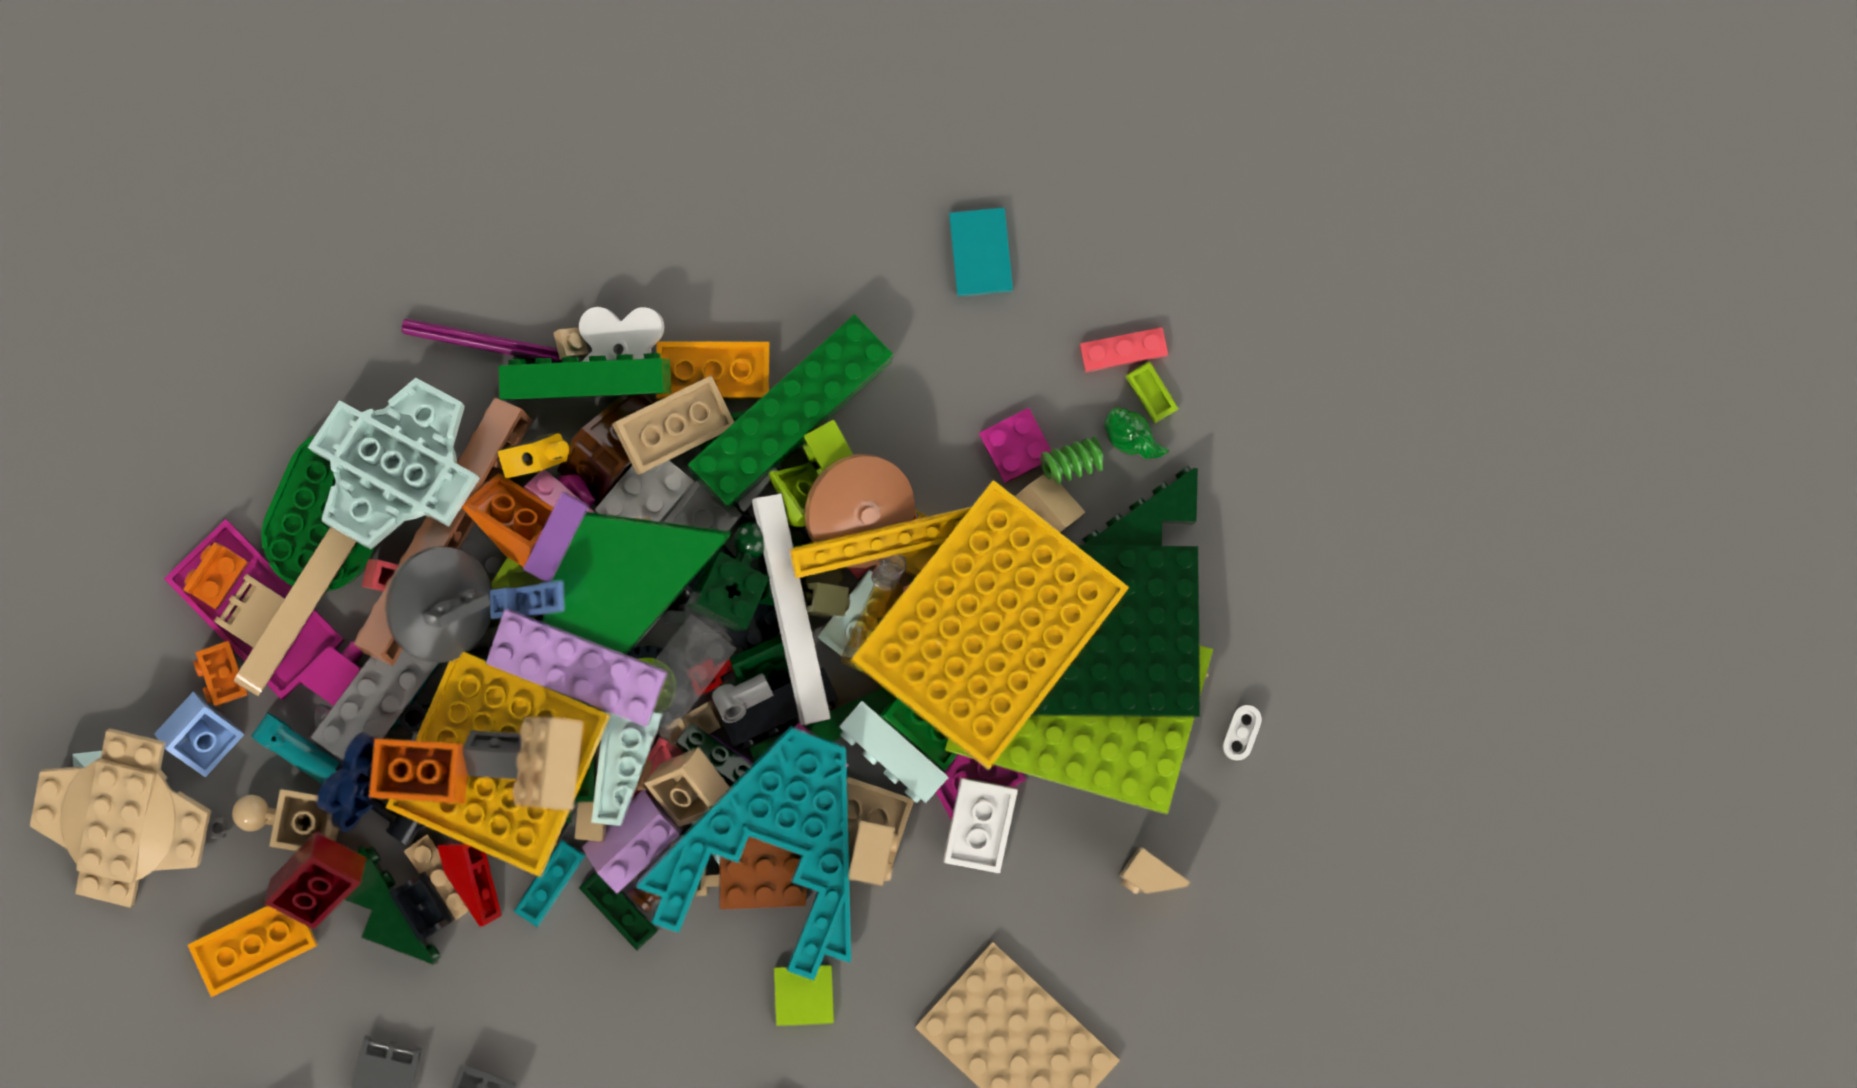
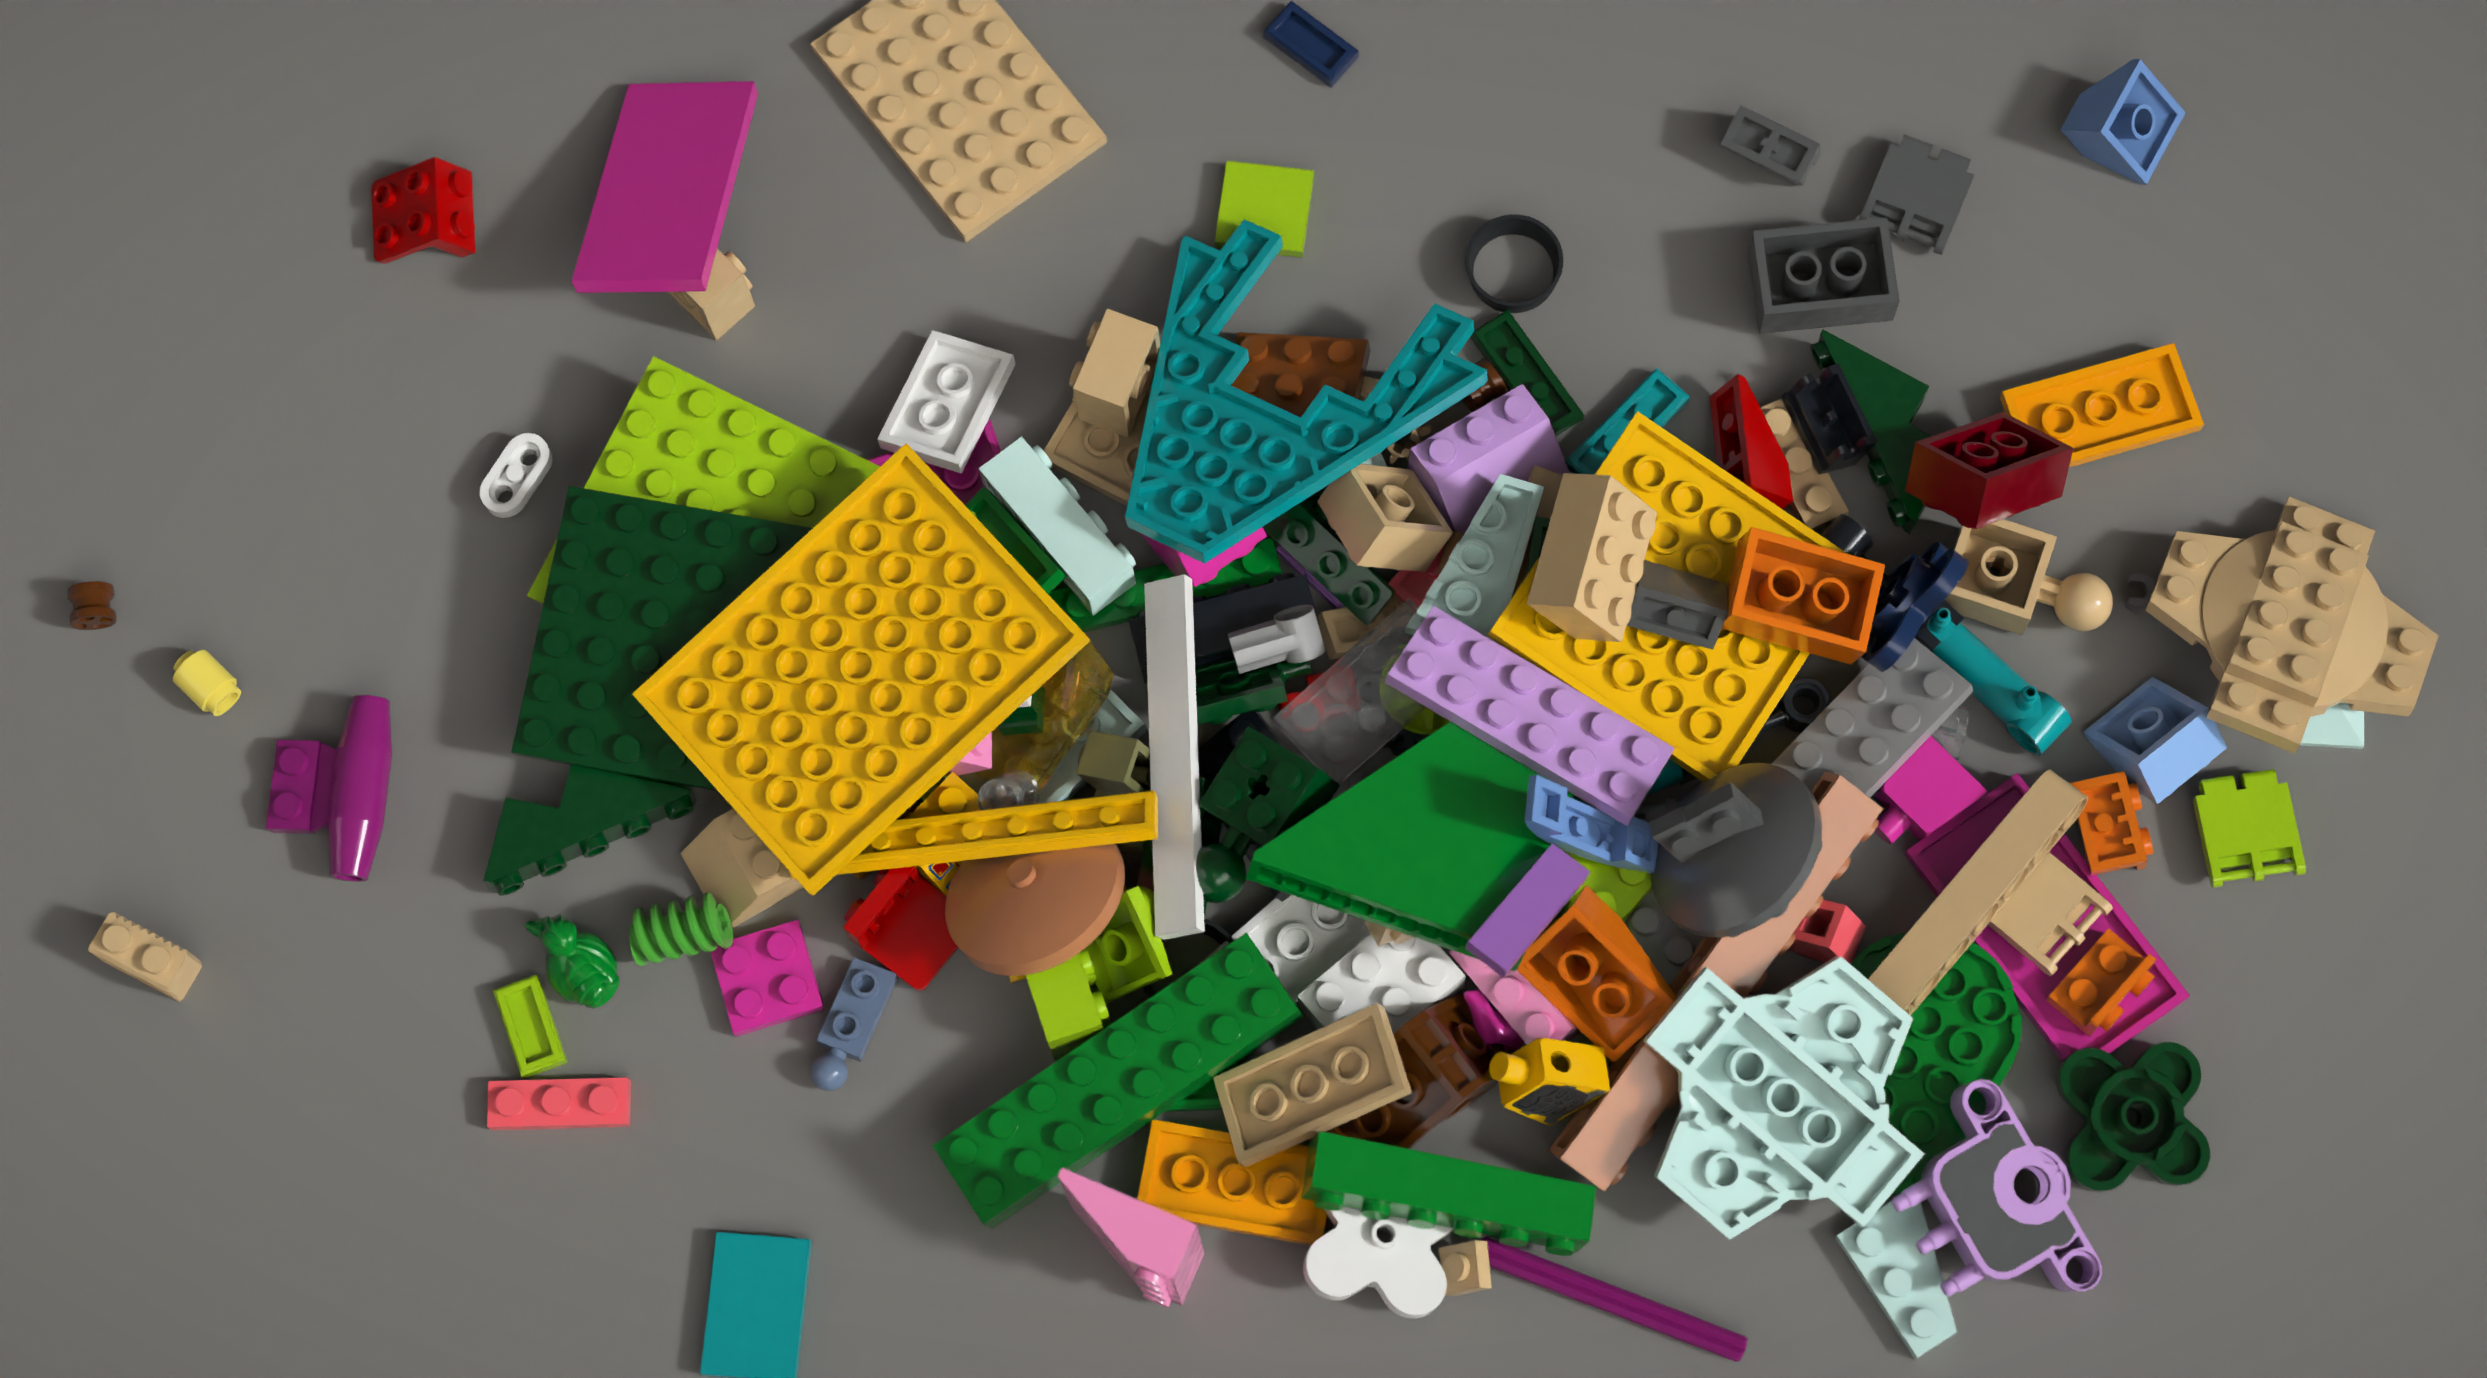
camera: 160 degrees left, 10 degrees down
none -> reddish brown wheel [67,581,117,630]
none -> tan brick [88,912,202,1002]
none -> light yellow brick [173,650,241,716]
none -> magenta plate [266,695,392,882]
none -> red bracket [371,157,476,264]
none -> dark pink tile [572,81,758,293]
none -> sand blue plate [810,957,898,1091]
none -> red bracket [843,866,958,991]
none -> bright pink slope [1058,1168,1204,1308]
none -> black tyre [1465,214,1564,313]
none -> dark grey brick [1748,217,1900,334]
none -> light aqua wing [1835,1201,1957,1359]
none -> lavender piece [1892,1079,2102,1296]
none -> dark green plant [2056,1042,2210,1192]
none -> lime plate [2192,769,2306,888]

